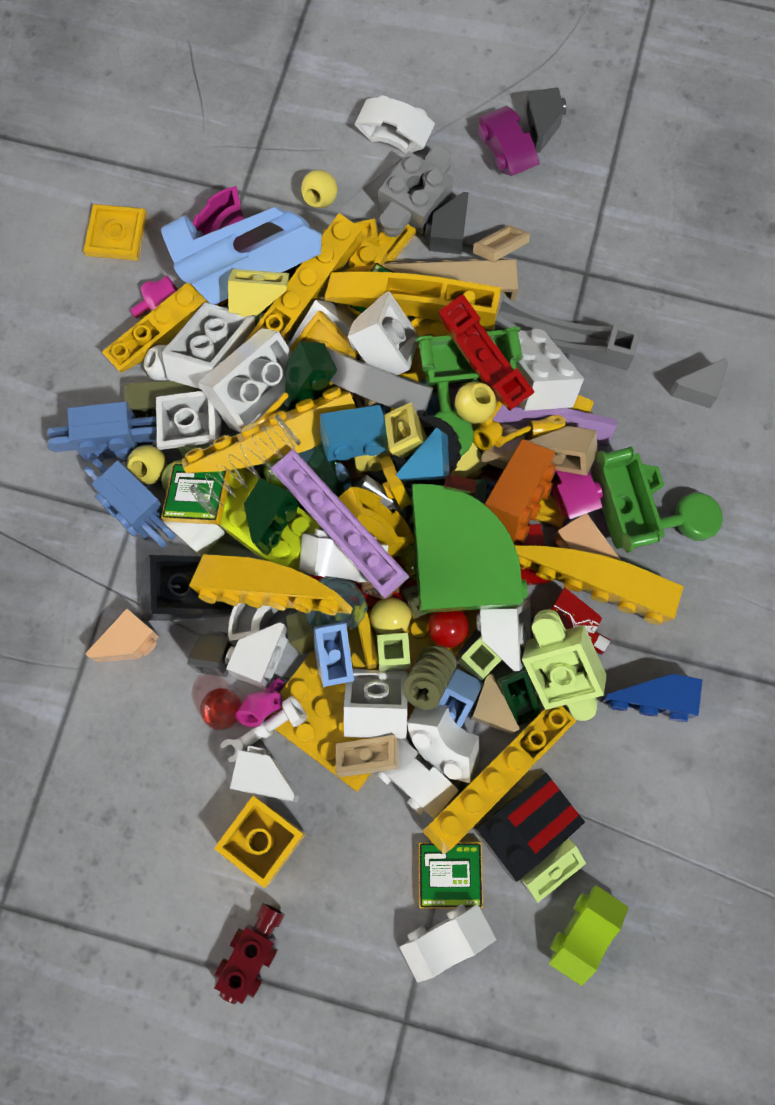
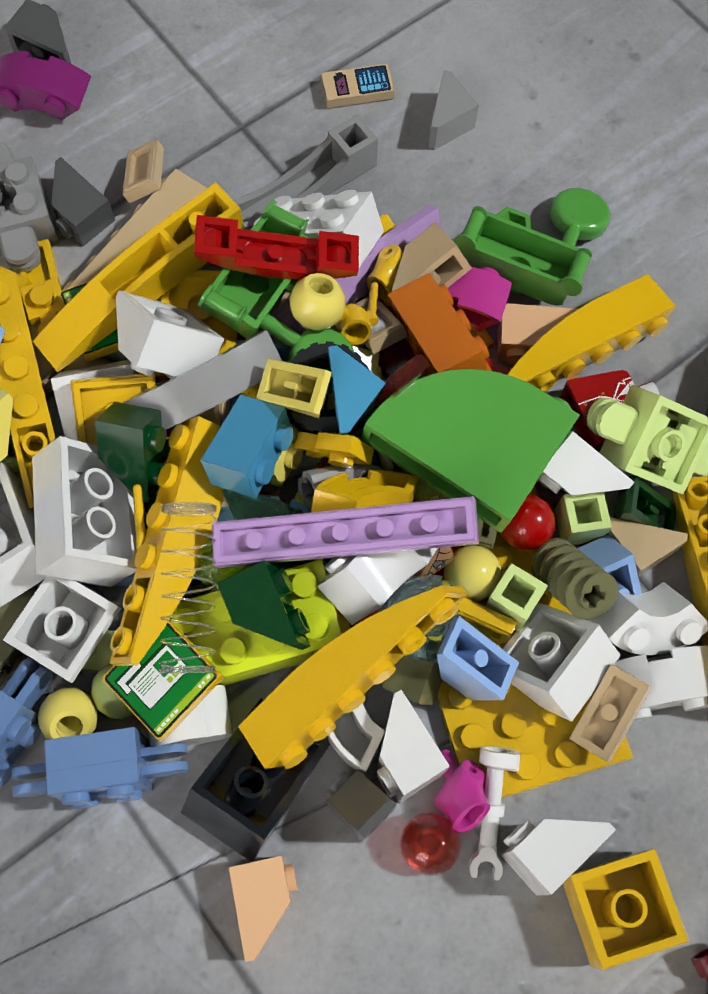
camera: 55 degrees left, 5 degrees down
none -> tile [321,63,395,108]

